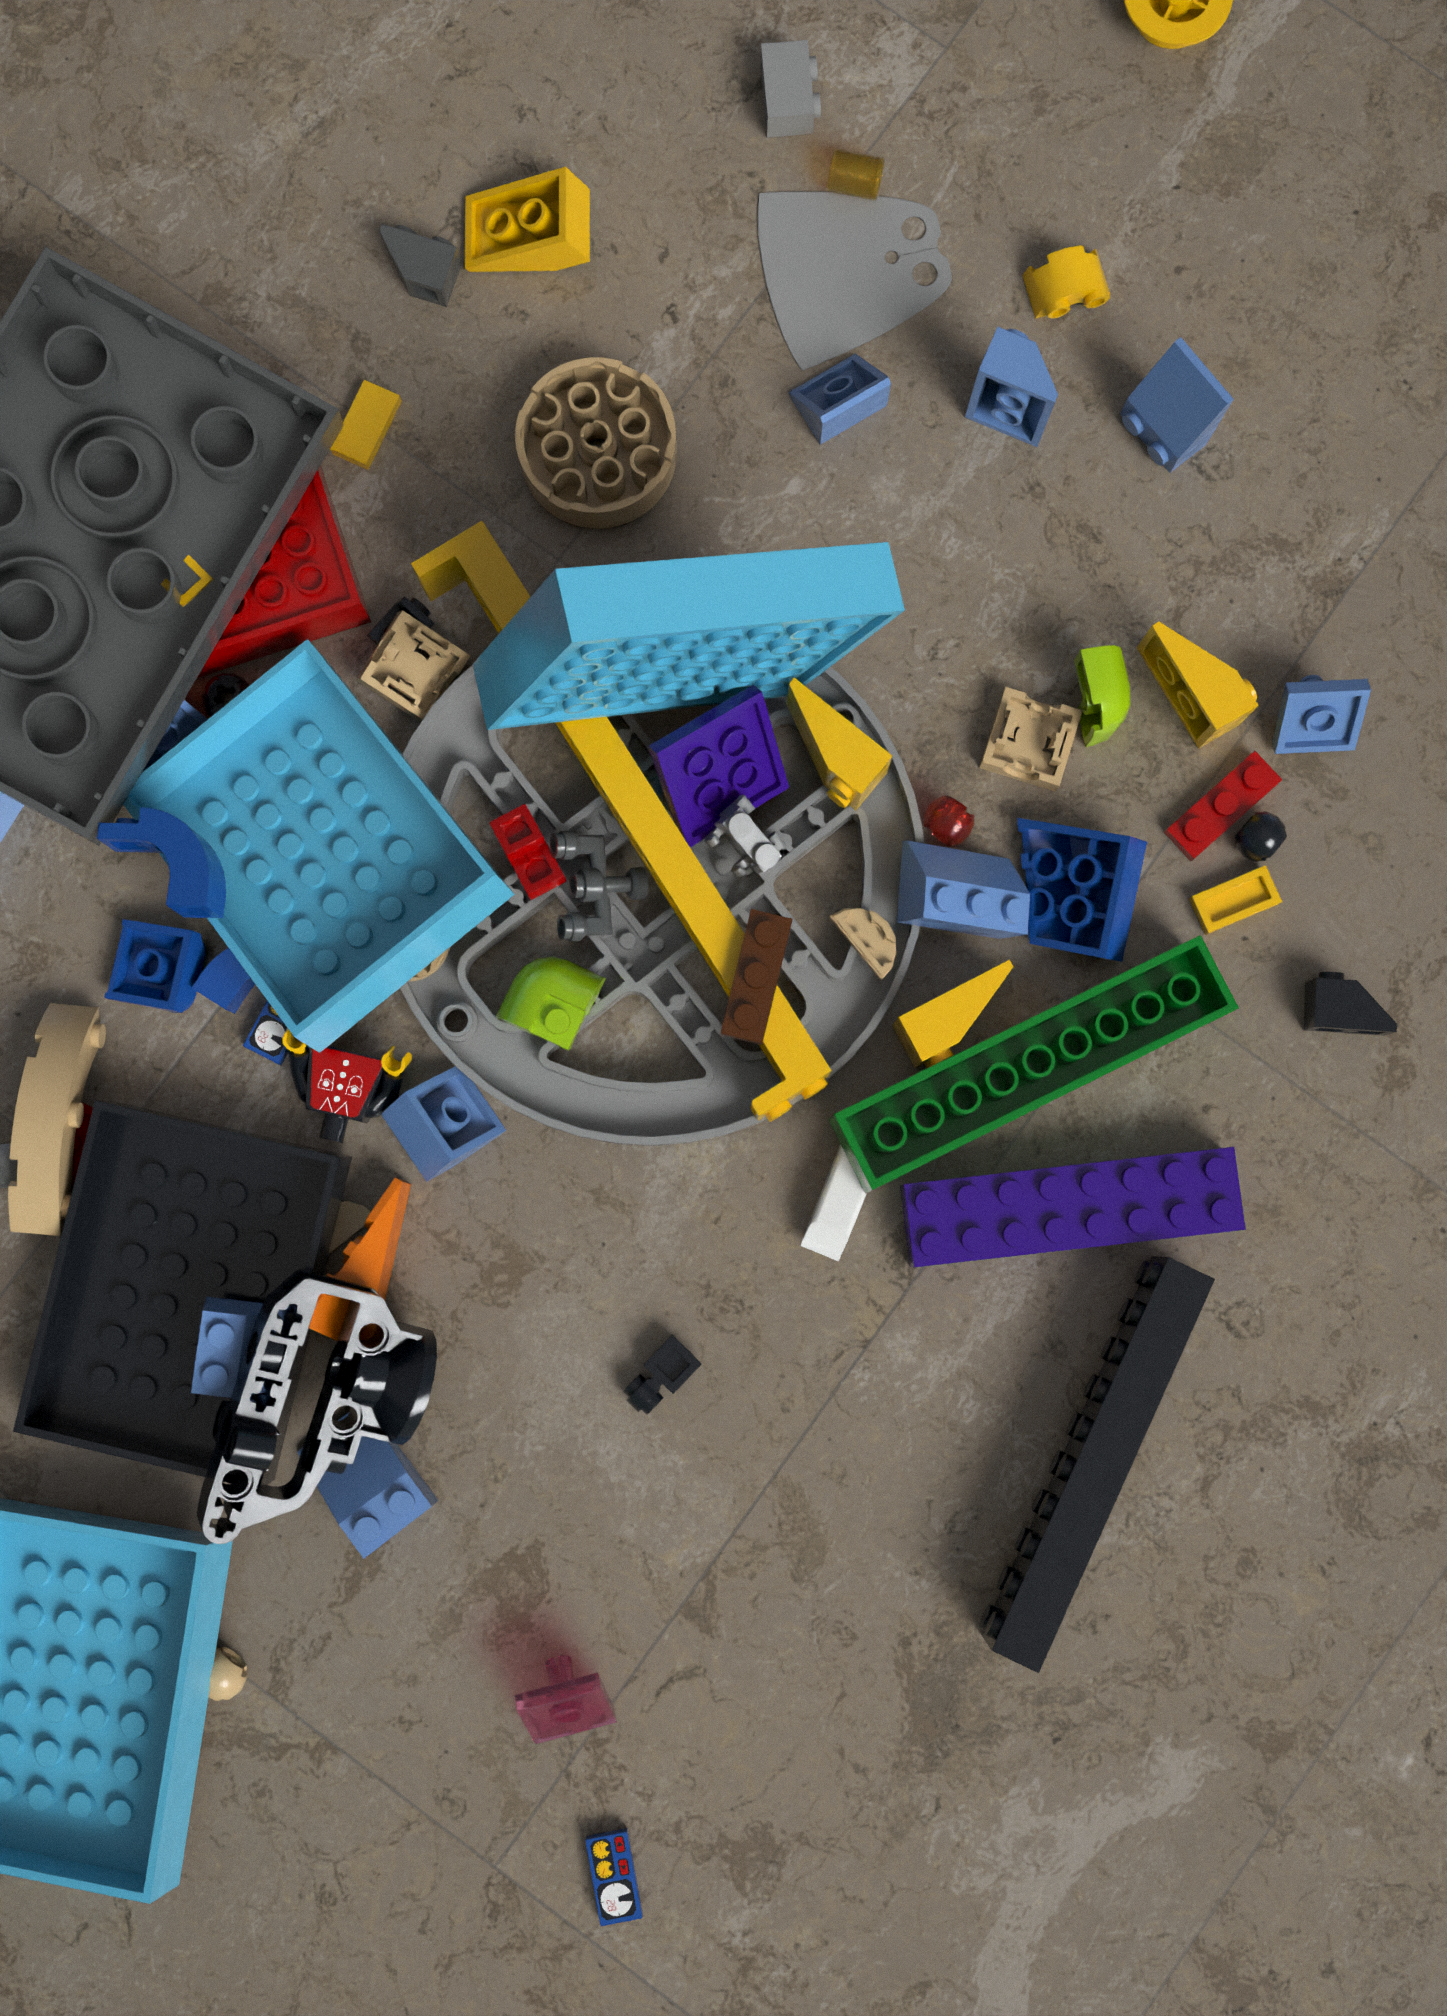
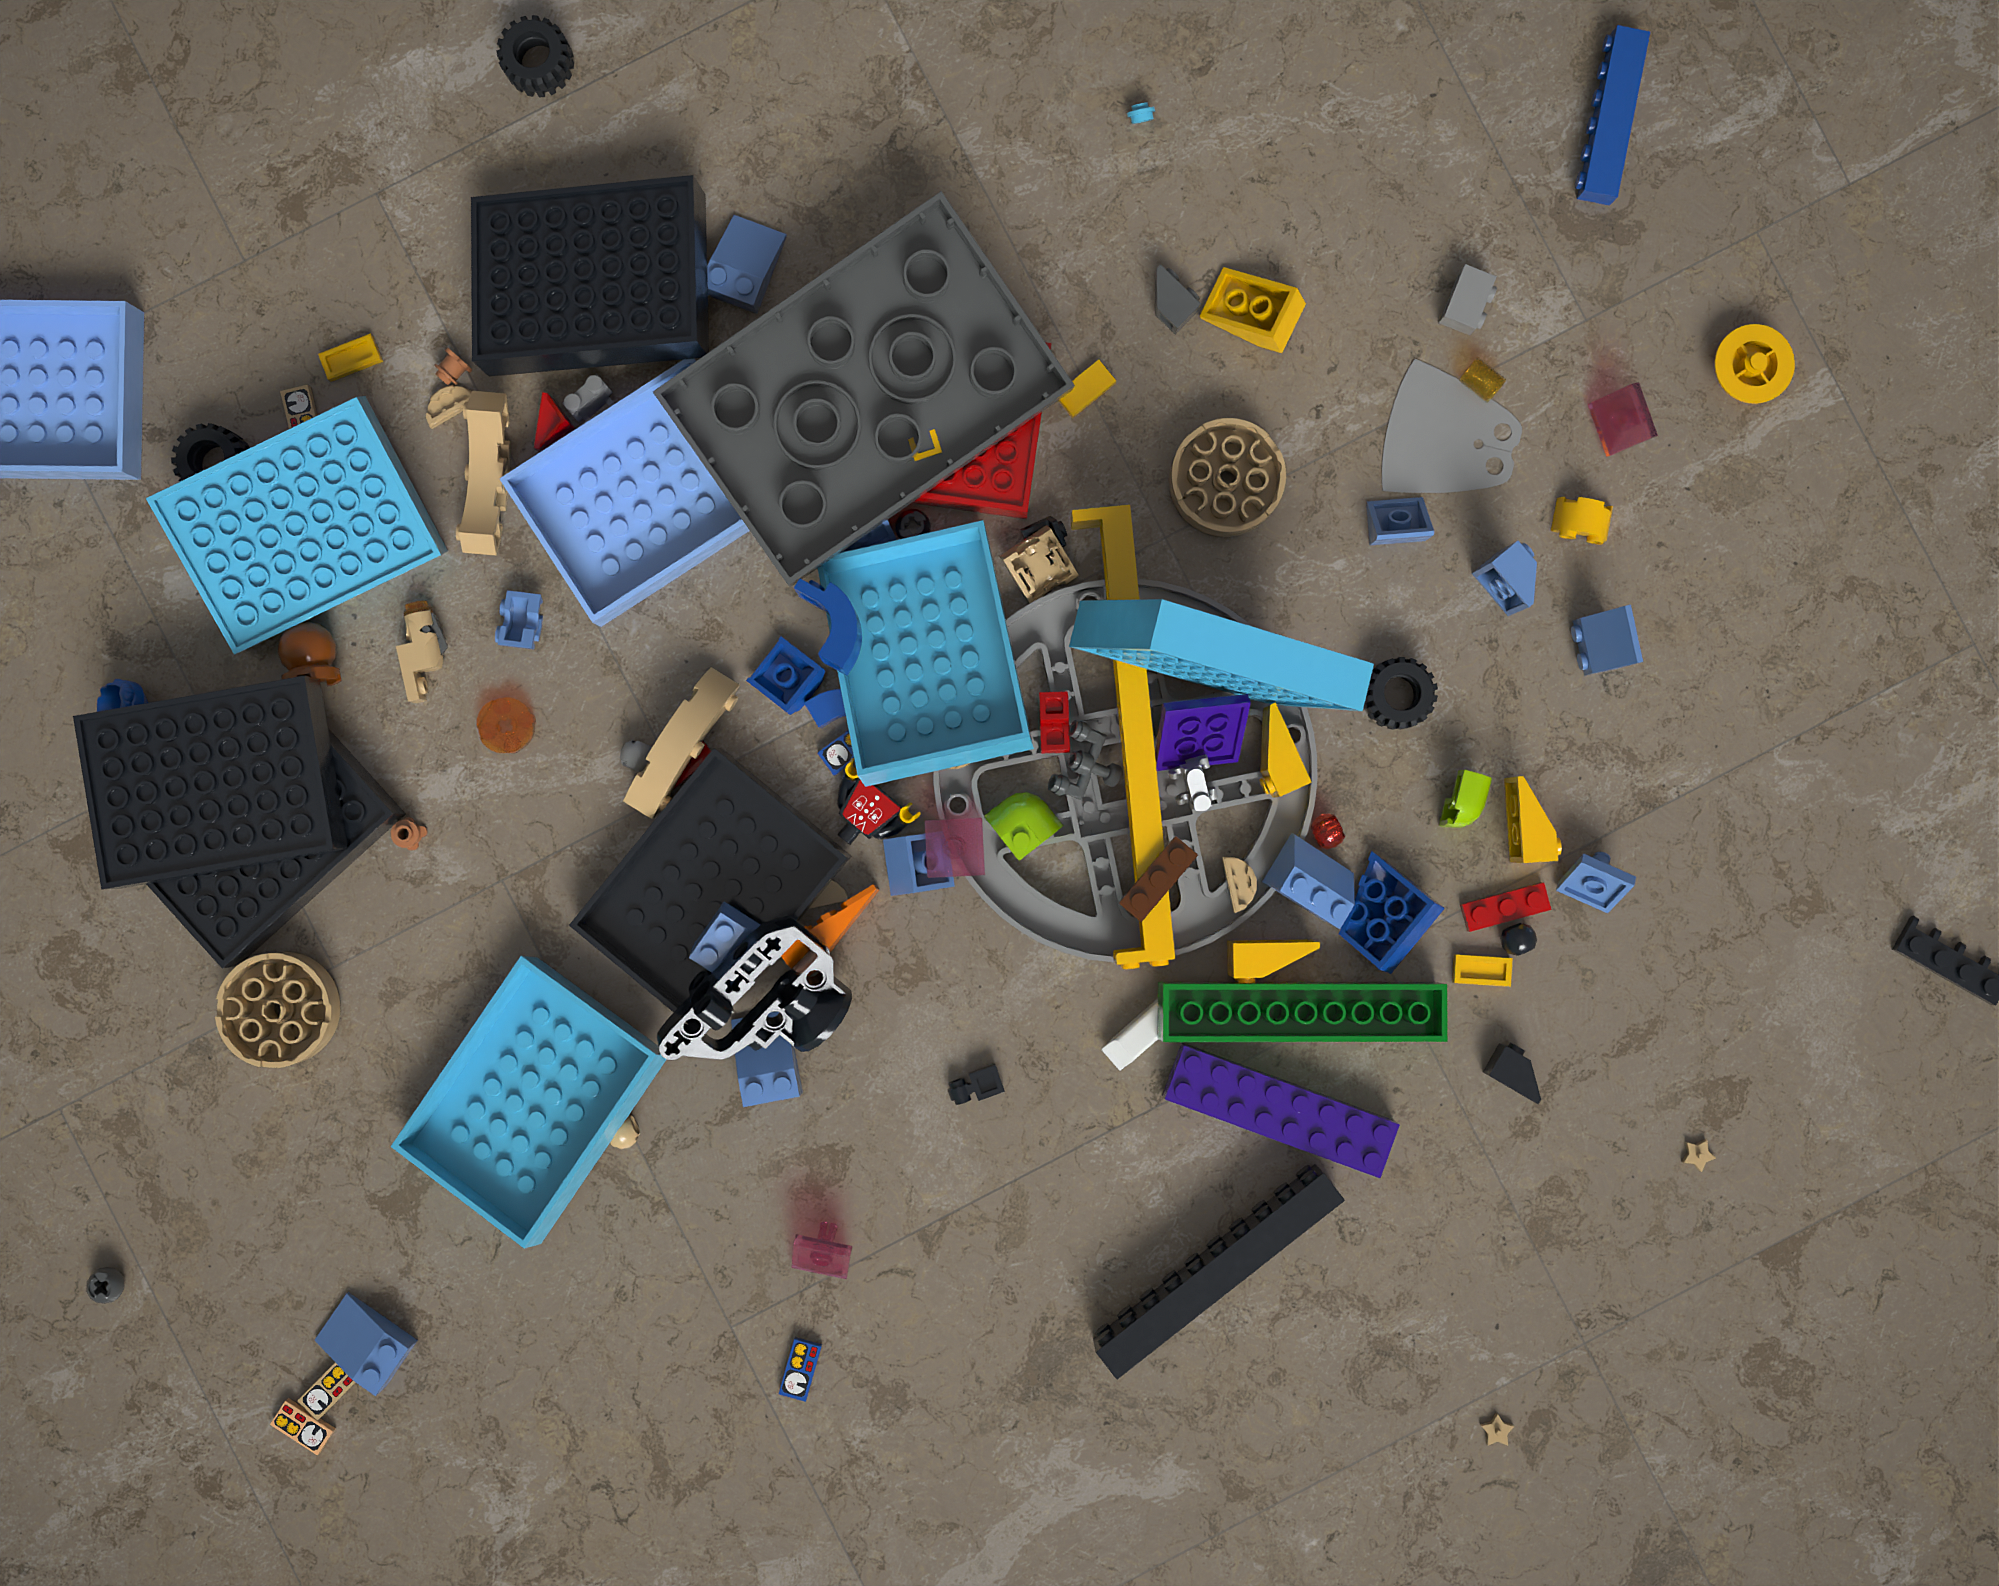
camera: 30 degrees right, 5 degrees up
tan brick [979,687,1083,792] -> none
none -> clear pink tile [925,818,985,878]
none -> medium azure plate [1127,102,1155,124]
none -> black tyre [1363,657,1438,730]
none -> clear pink tile [1588,382,1658,457]

